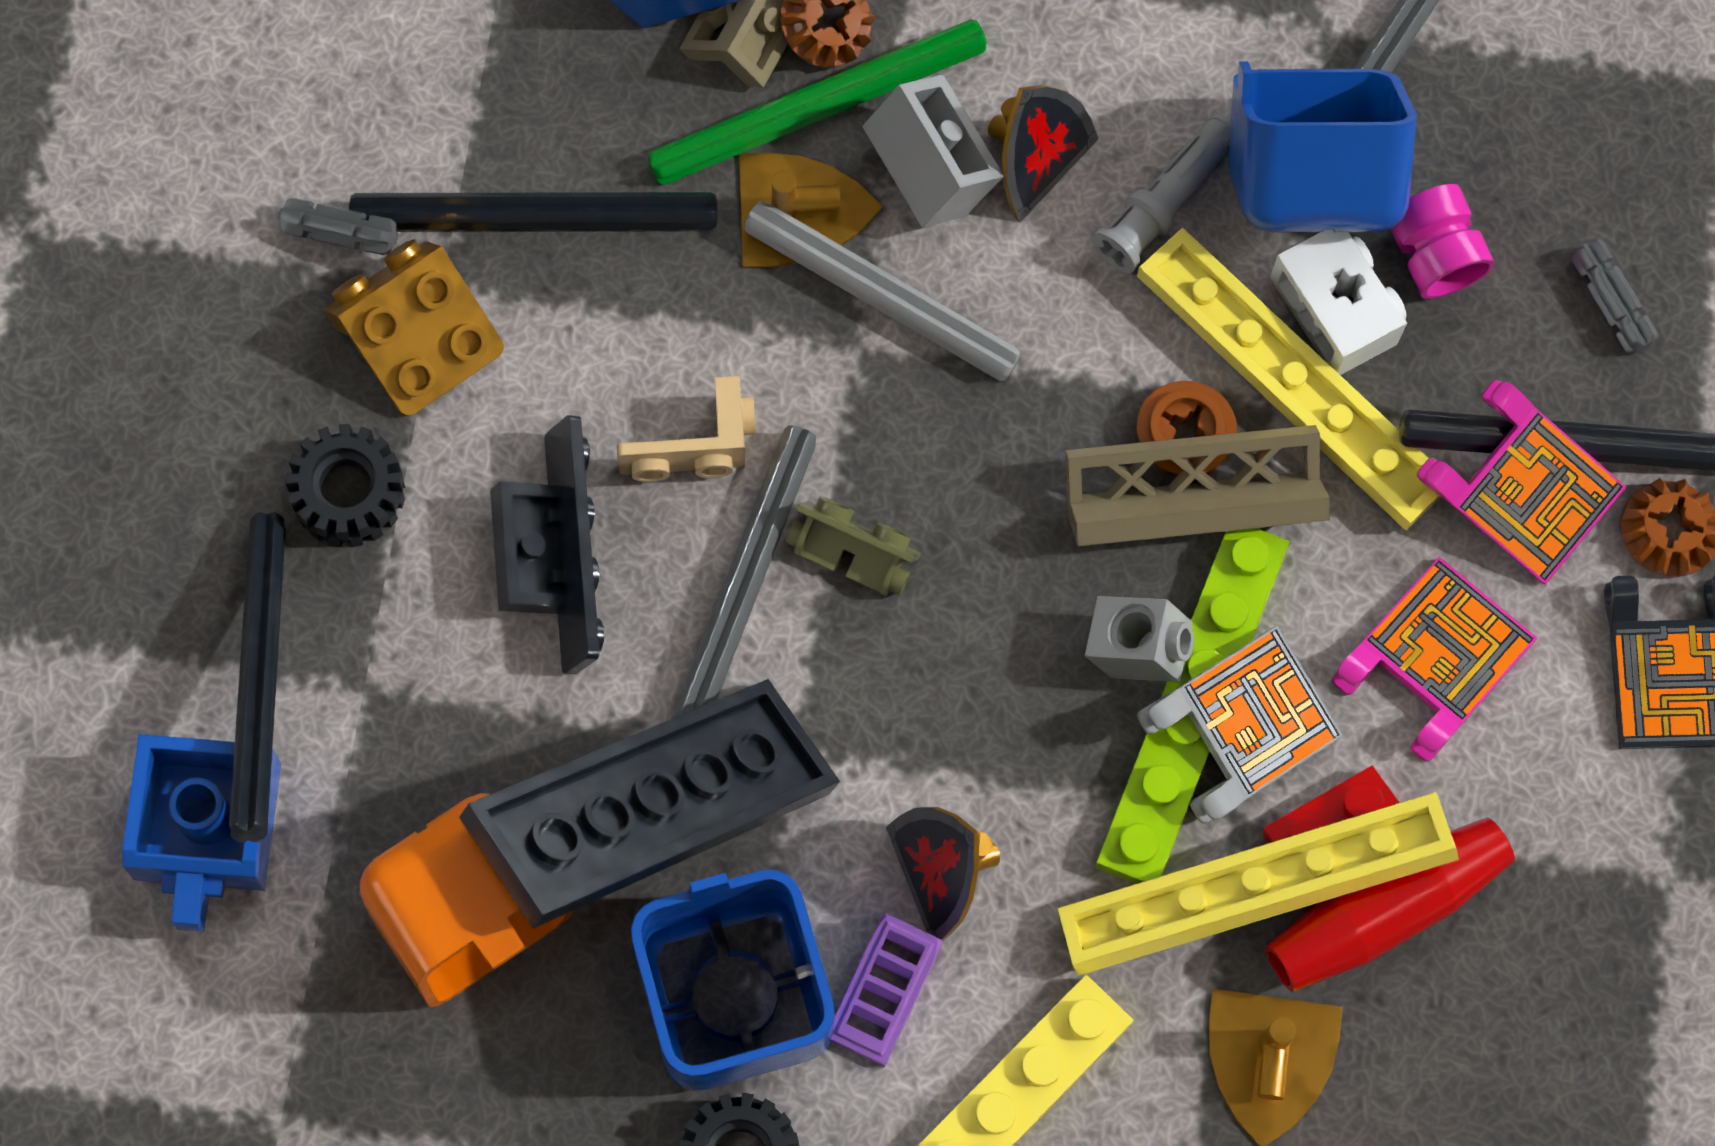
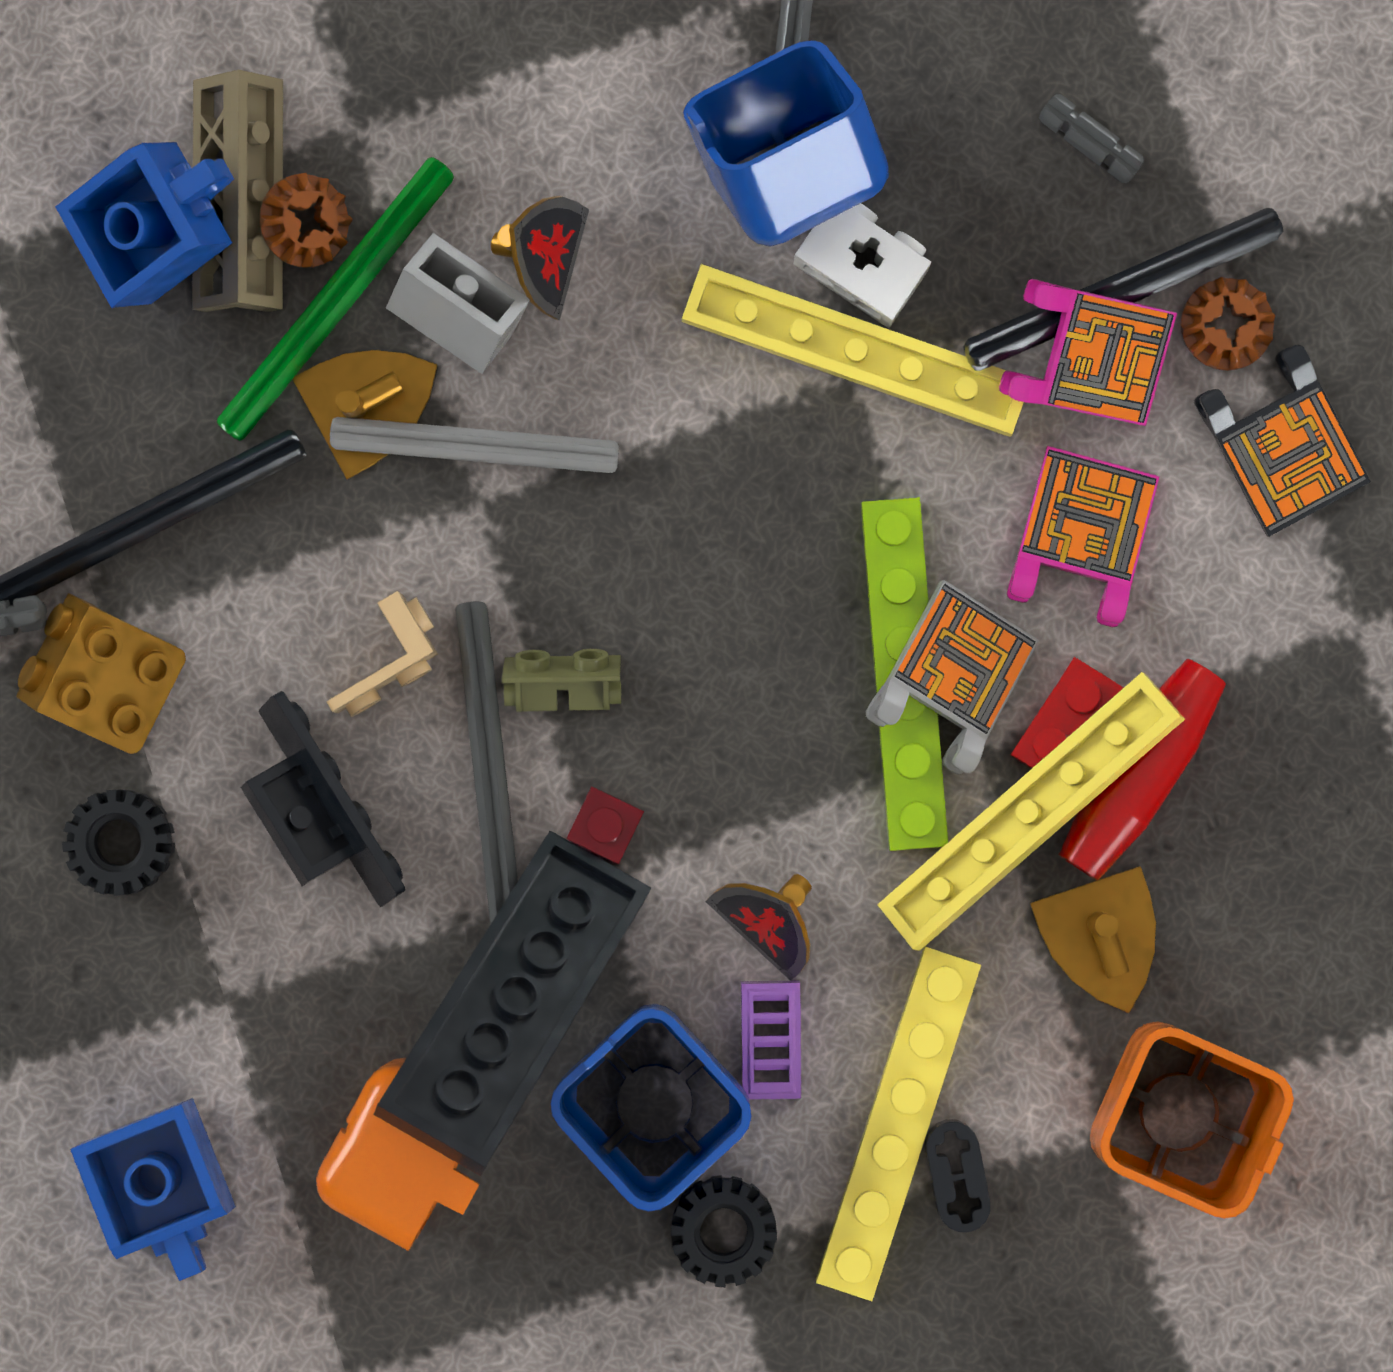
camera: 20 degrees left, 15 degrees up
black axle [229,512,286,843] -> none
dark tan fence [1065,425,1330,546] -> none
light grey brick [1085,596,1194,682] -> none
light grey pin [1091,113,1231,273] -> none
dark orange gear [1135,381,1237,475] -> none
dark pink wheel [1390,184,1496,299] -> none
none -> dark red plate [566,786,645,864]

